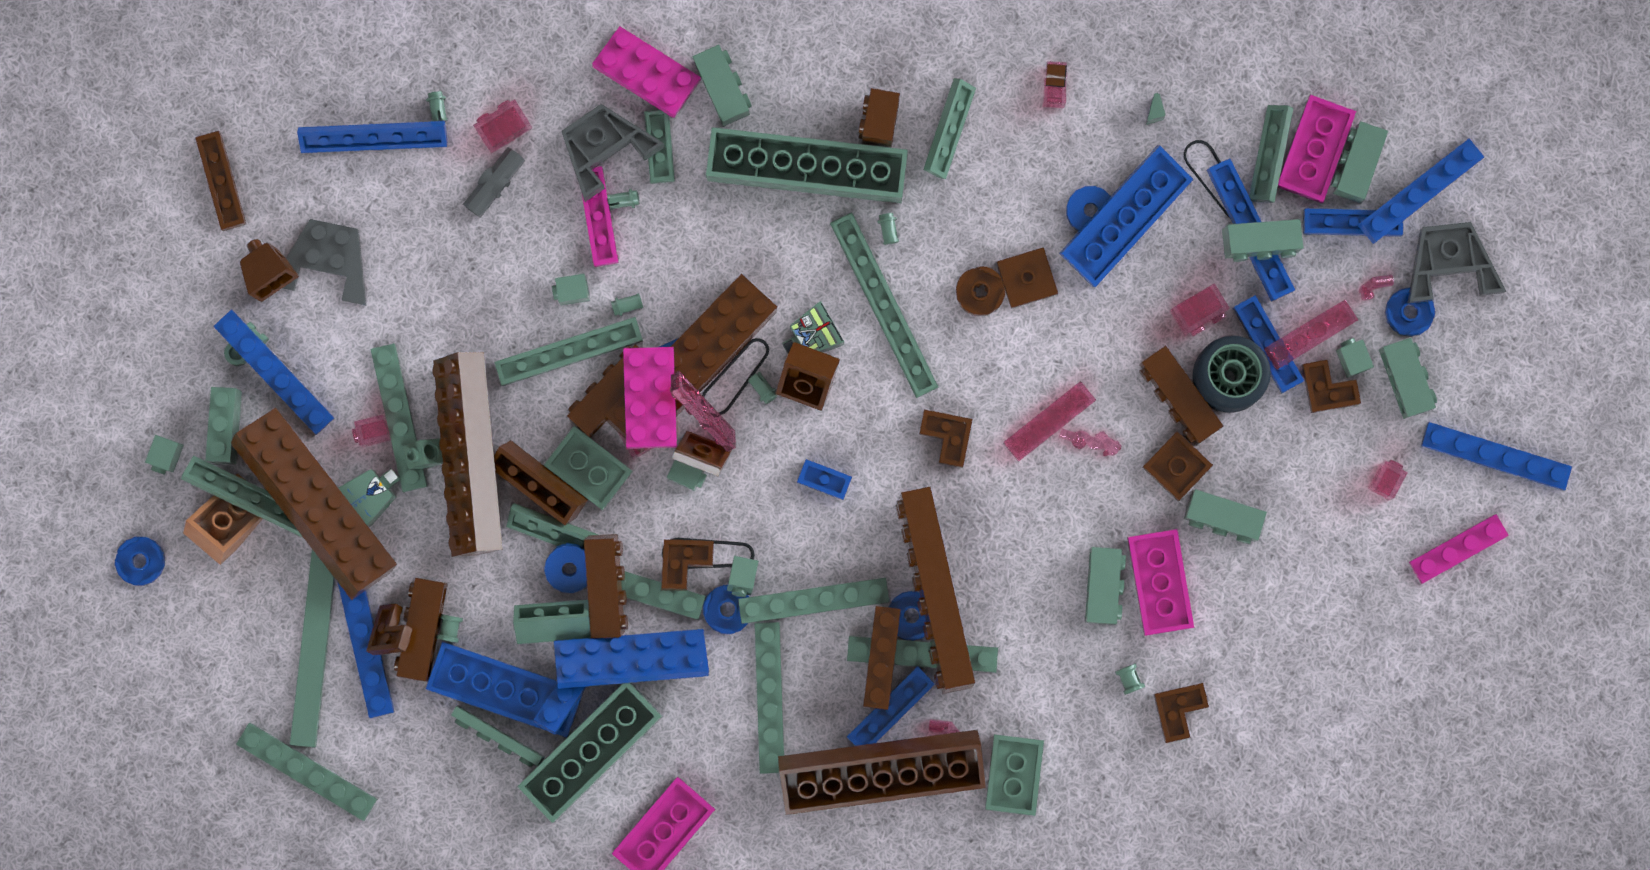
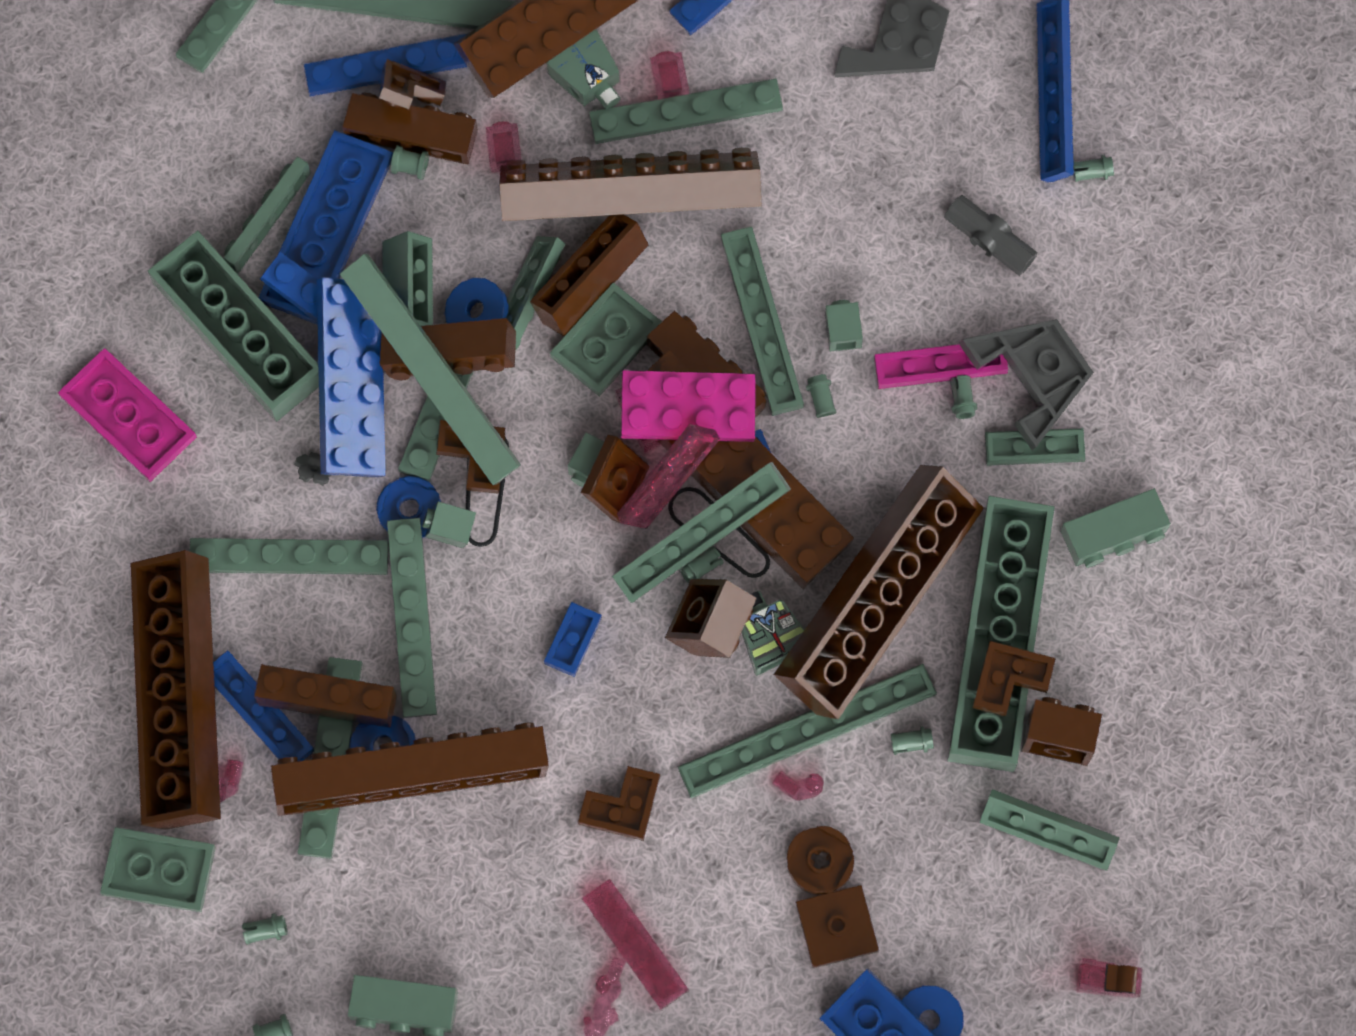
camera: 90 degrees right, 10 degrees down
sand green brick [403,438,443,470] -> none
clear pink brick [473,99,532,154] -> none
dark pink plate [592,26,701,118] -> none
none -> sand green pin [242,913,287,945]
none -> dark grey plant [294,452,331,486]
none -> sand green tile [340,254,521,485]
none -> clear pink brick [485,121,522,173]
none -> sand green plate [612,462,791,603]
none -> clear pink arm [772,771,824,801]
none -> reddish brown brick [773,465,984,719]
none -> reddish brown plate [973,641,1056,716]

